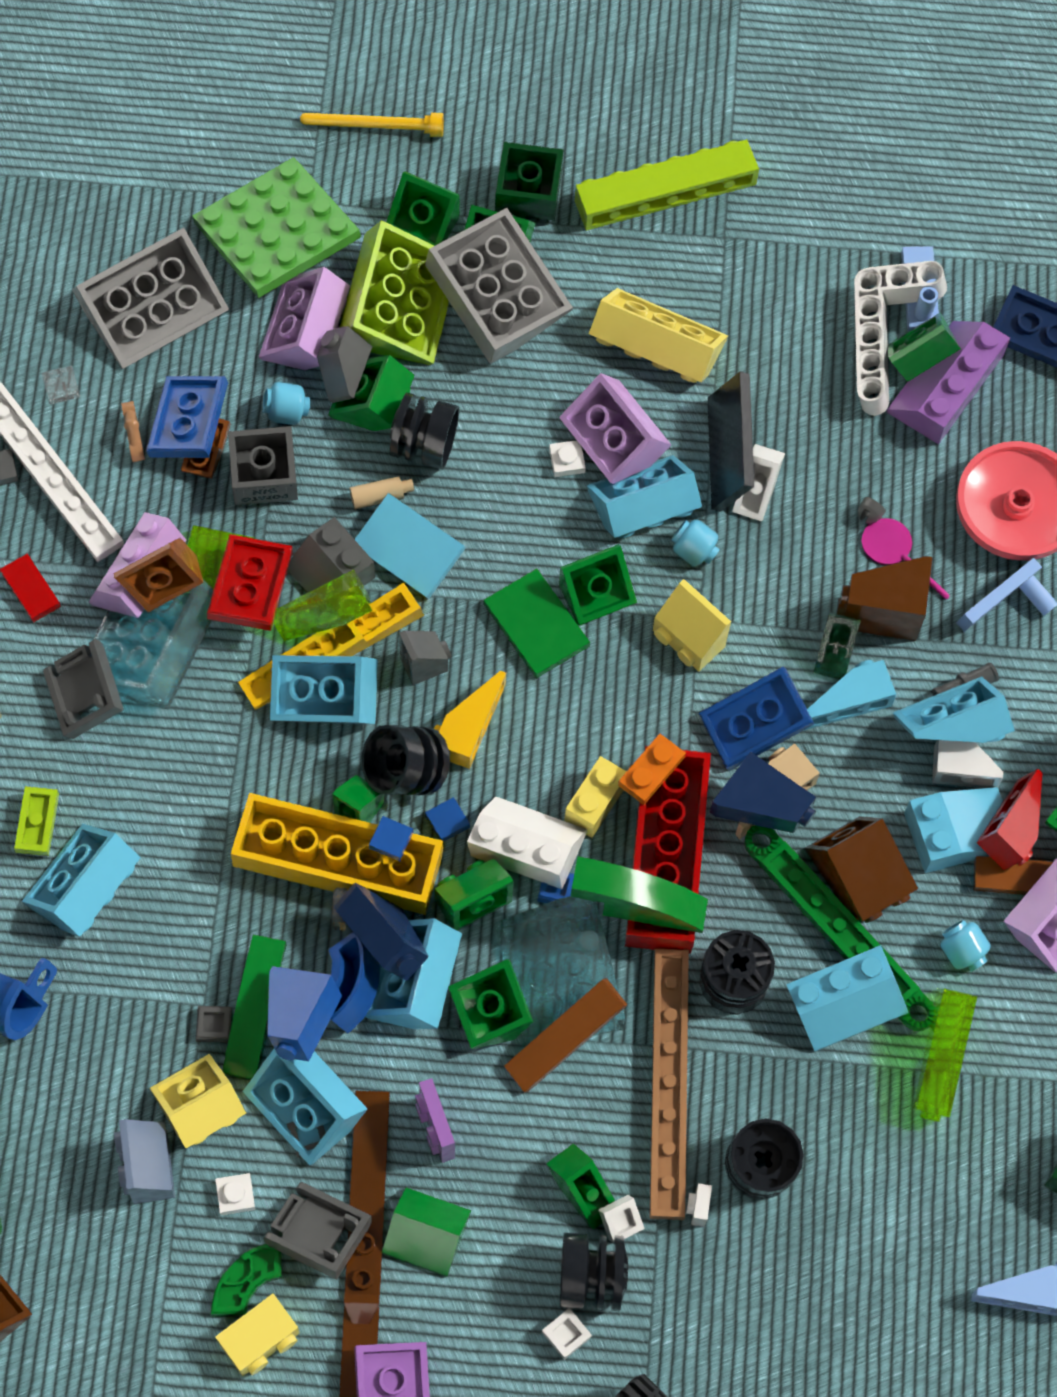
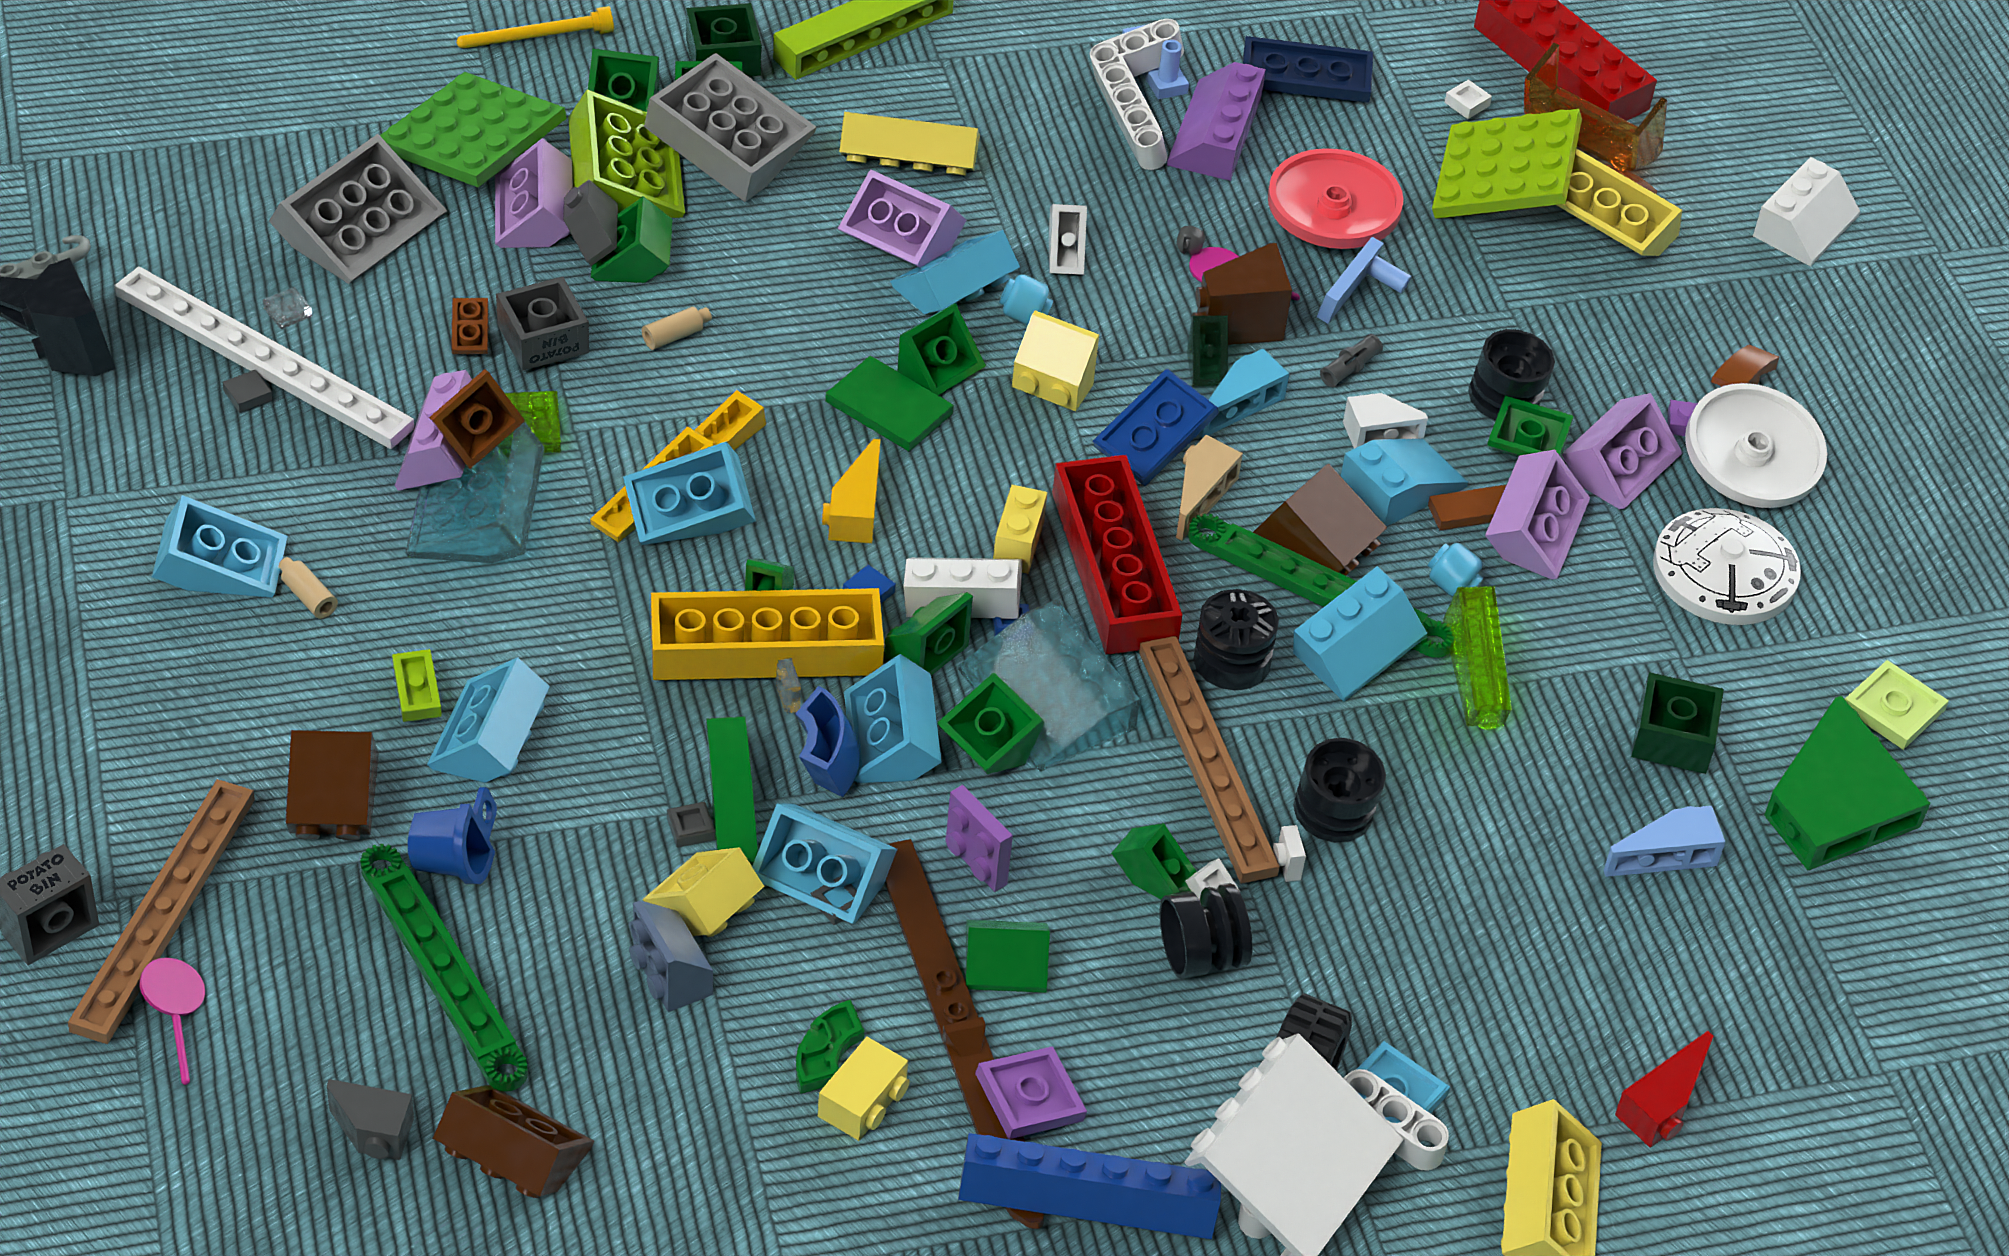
camera: 20 degrees left, 20 degrees down
red tile [0,553,61,623] -> none
dark grey container [43,639,124,739] -> none
medium nougat arm [121,401,145,462] -> none
blue tile [146,376,228,458] -> none
red tile [207,534,292,631] -> none
white plate [215,1173,255,1216] -> none
medium azure head [262,382,310,425] -> none
dark grey container [263,1182,372,1280] -> none
slope [268,966,342,1062] -> none
clear neon green slope [273,570,372,641] -> none
dark grey slope [287,517,375,614] -> none
dark blue slope [333,883,429,981] -> none
medium azure tile [355,493,466,599] -> none
black wheel [362,725,450,796] -> none
blue tile [369,816,414,862] -> none
black wheel [390,392,460,470] -> none
dark grey slope [399,630,452,686] -> none
dark orange tile [504,979,628,1093] -> none
white plate [542,1308,592,1360] -> none
white plate [549,440,586,477] -> none
green slope [571,856,708,933] -> none
orange plate [618,733,686,805] -> none
black tile [707,371,754,512] -> none
dark blue slope [710,752,816,833] -> none
green slope [888,312,961,382] -> none
medium azure slope [893,677,1015,743] -> none
red slope [977,769,1043,870] -> none

